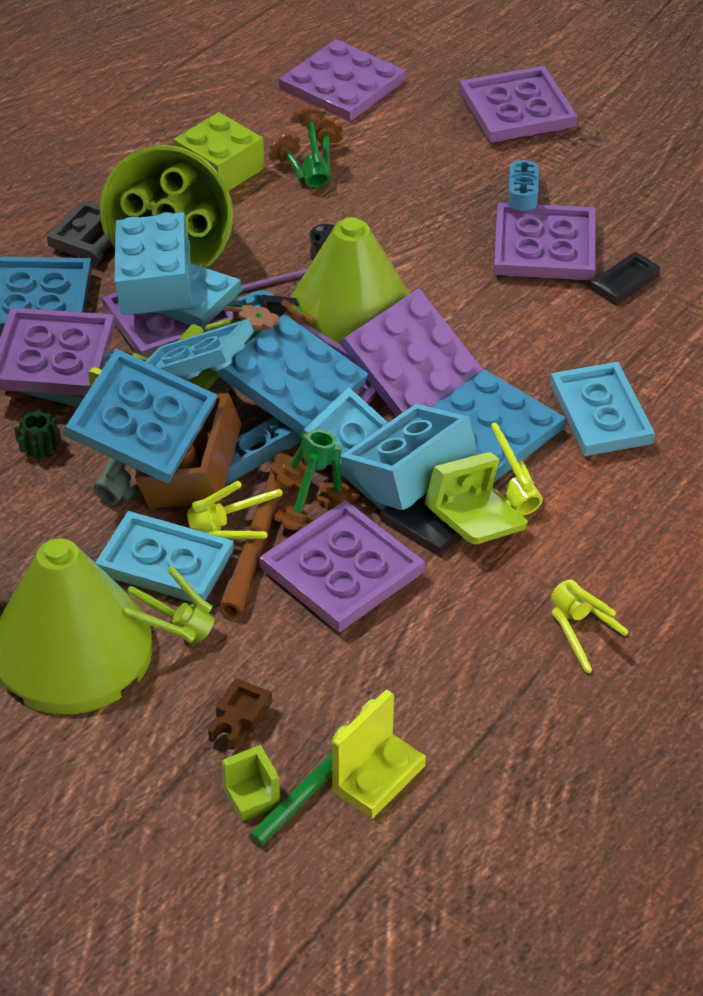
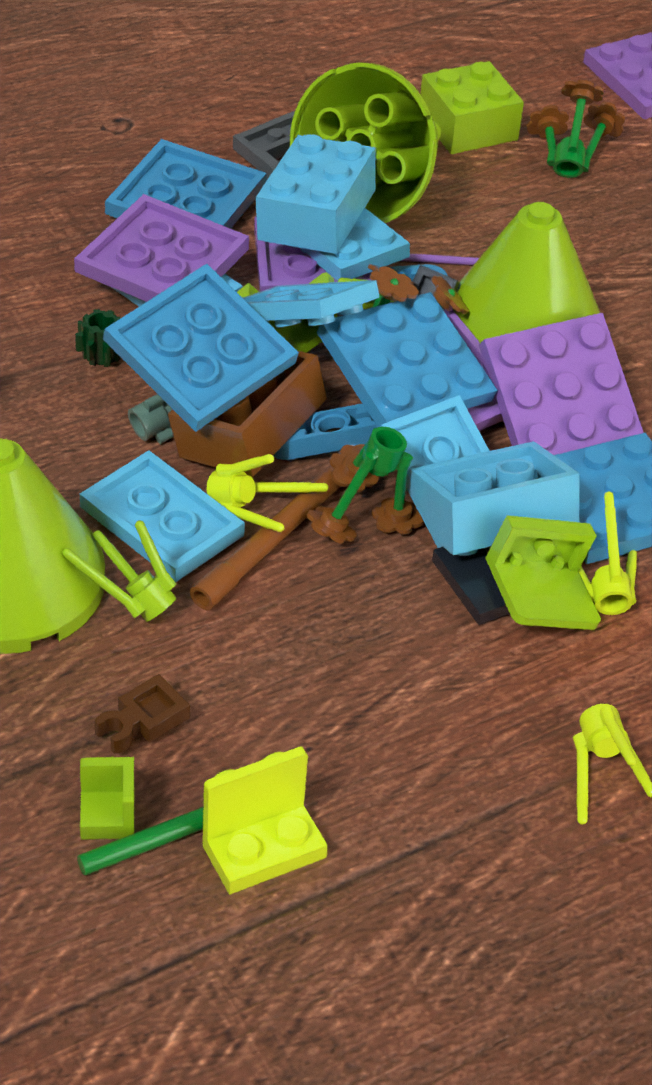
camera: 20 degrees right, 0 degrees up
medium lavender plate [260,500,425,632] -> none

